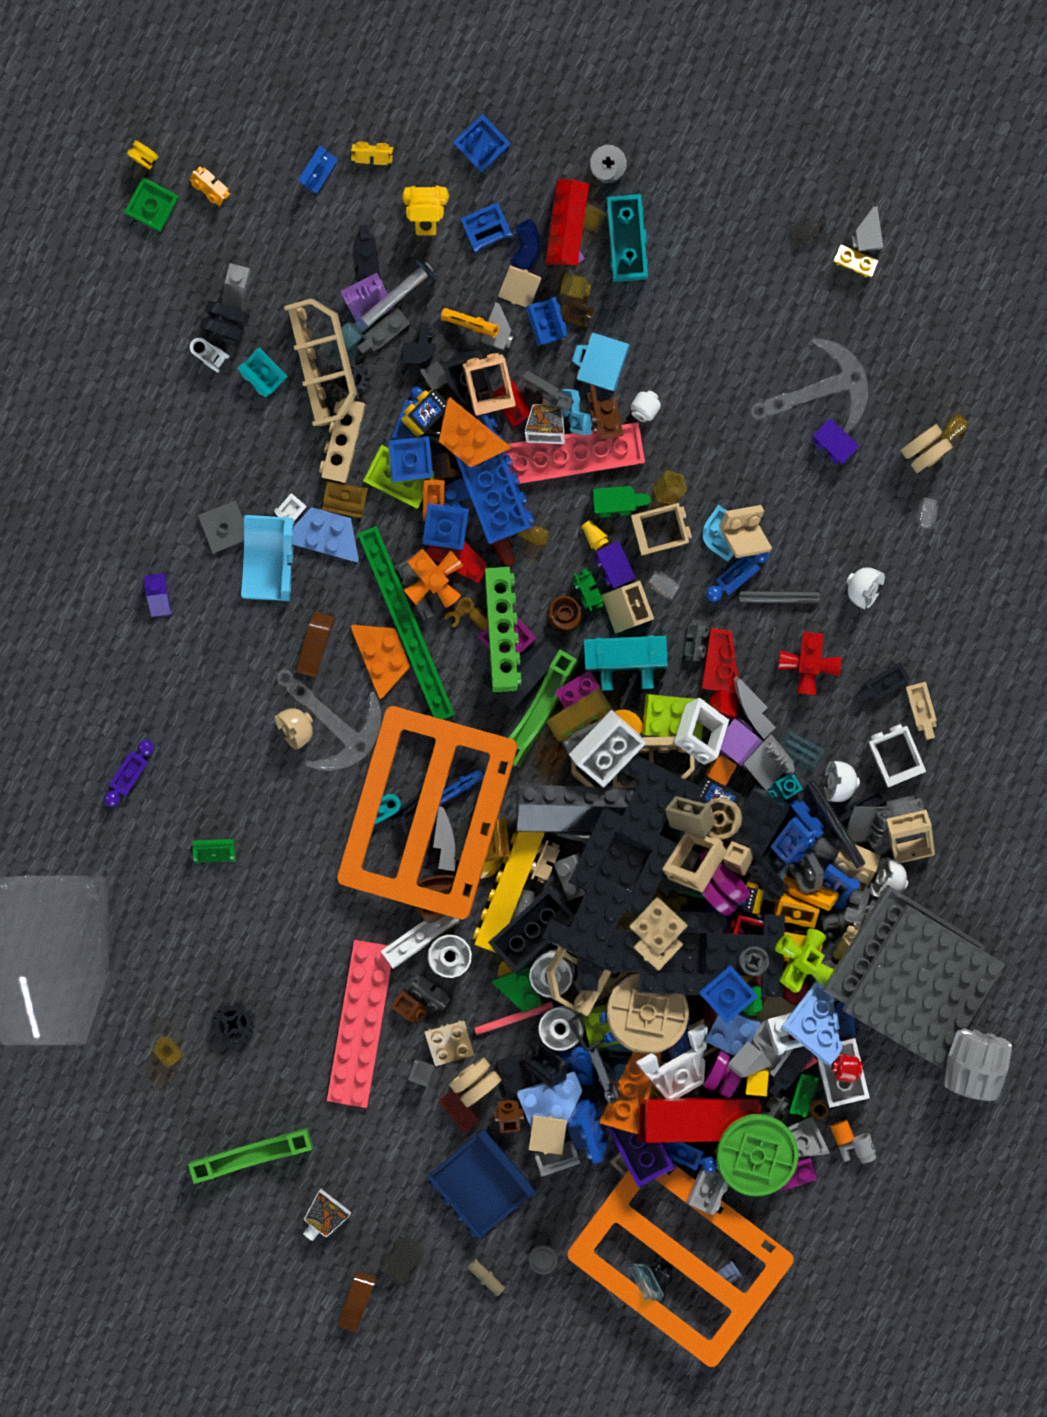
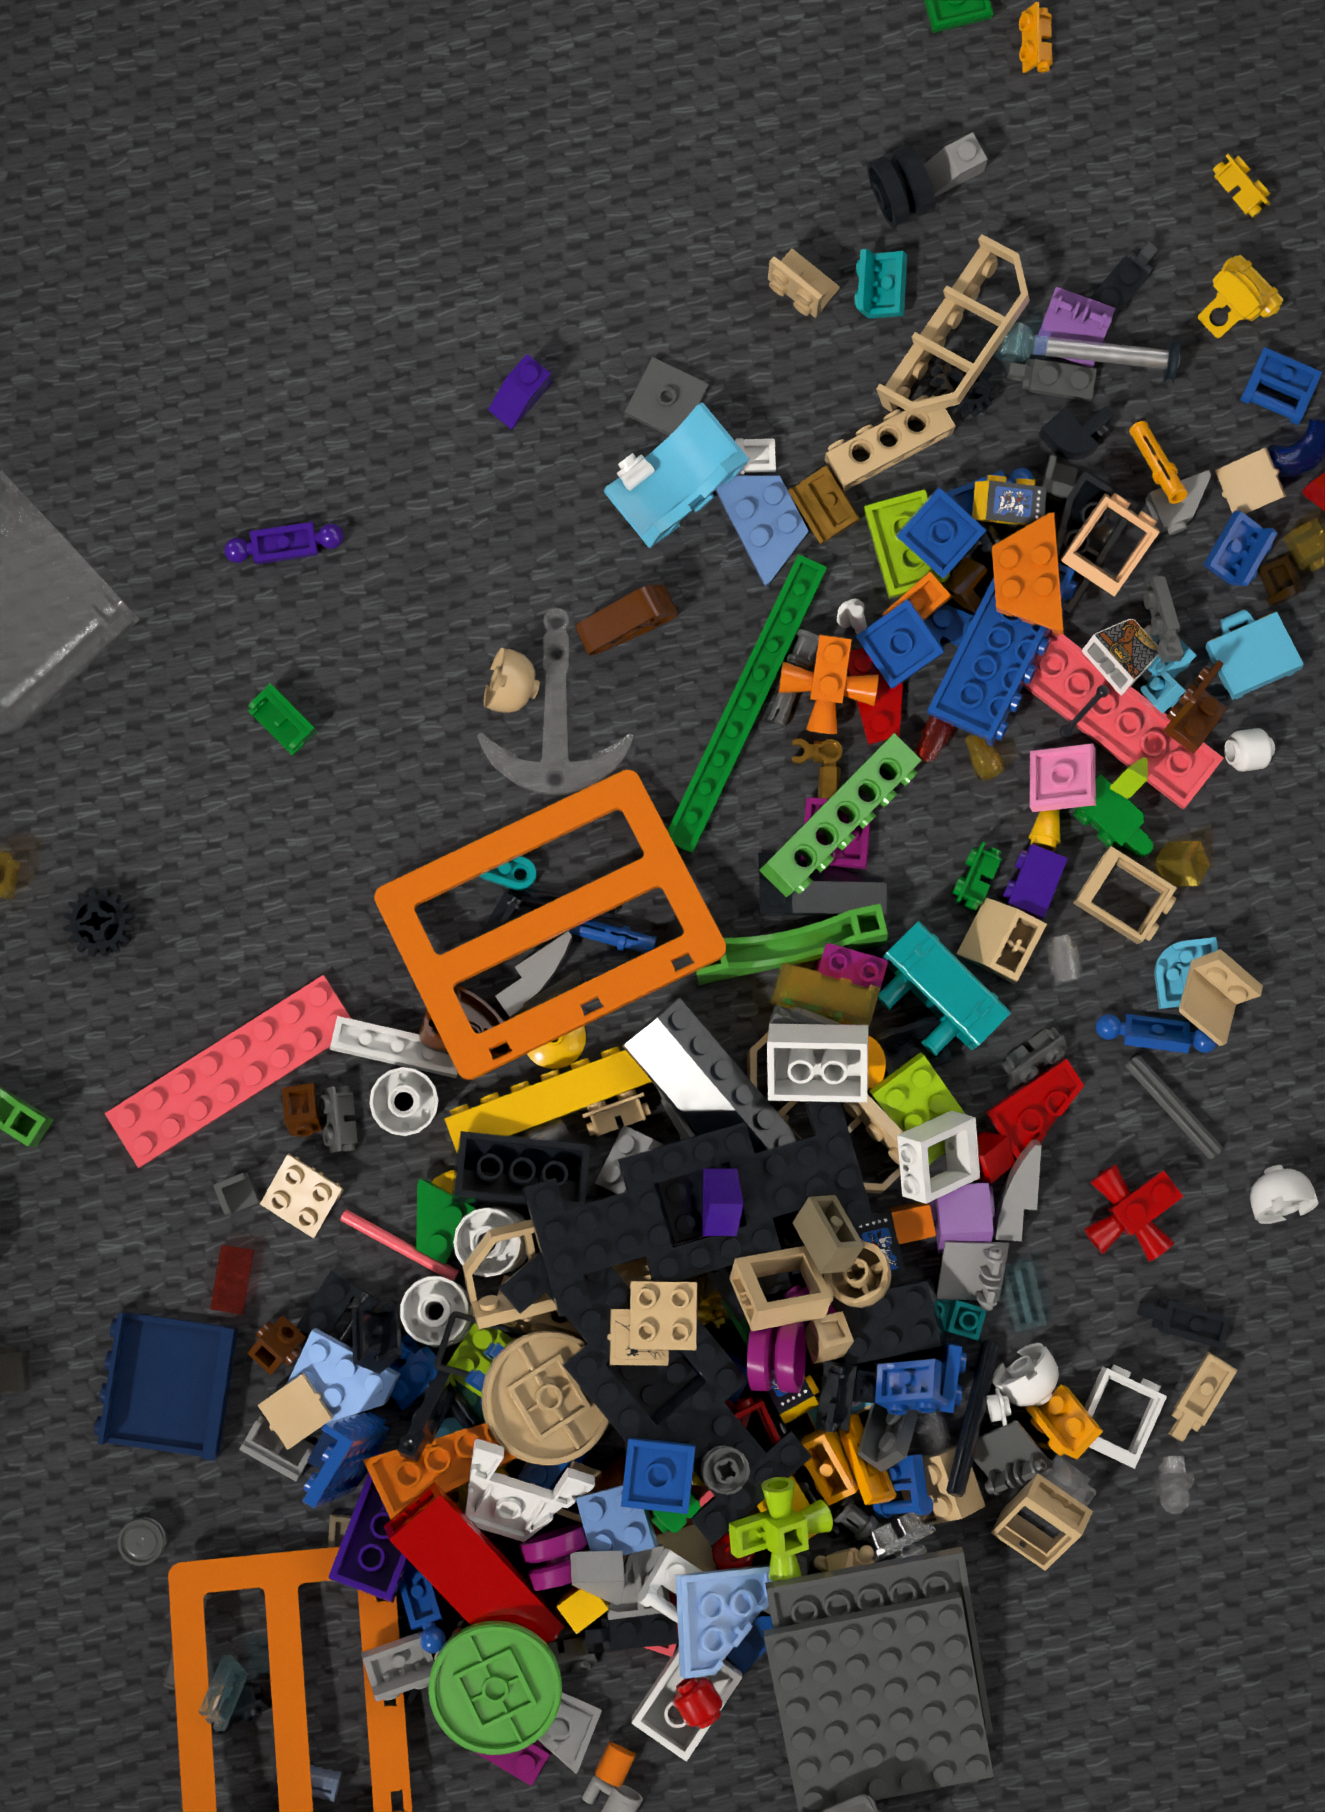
camera: 55 degrees right, 5 degrees down
white piece [190,338,229,373] -> none
blue bracket [298,145,338,193] -> none
orange wing [351,625,411,699] -> none
tan wheel [449,1057,502,1107] -> none
dark tan pin [467,1259,505,1296] -> none
pearl gold plate [481,817,511,862] -> none
red slope [493,381,531,428] -> none
reddish brown piece [547,595,583,633] -> none
green hinge [788,1072,820,1117] -> none
dark brown cone [809,1100,830,1120] -> none
white cylinder [870,857,908,897] -> none
none -> white plate [617,453,655,491]
none -> dark purple slope [702,1169,744,1236]
none -> tan bracket [768,249,840,318]
none -> white plate [837,598,867,635]
none -> white plate [987,1388,1011,1426]
none -> light orange bracket [1026,1384,1103,1459]
none -> bright pink plate [1030,743,1096,812]
none -> black hinge [1059,685,1109,738]
none -> lime slope [1110,756,1148,799]
none -> clear hips [1153,1456,1195,1514]

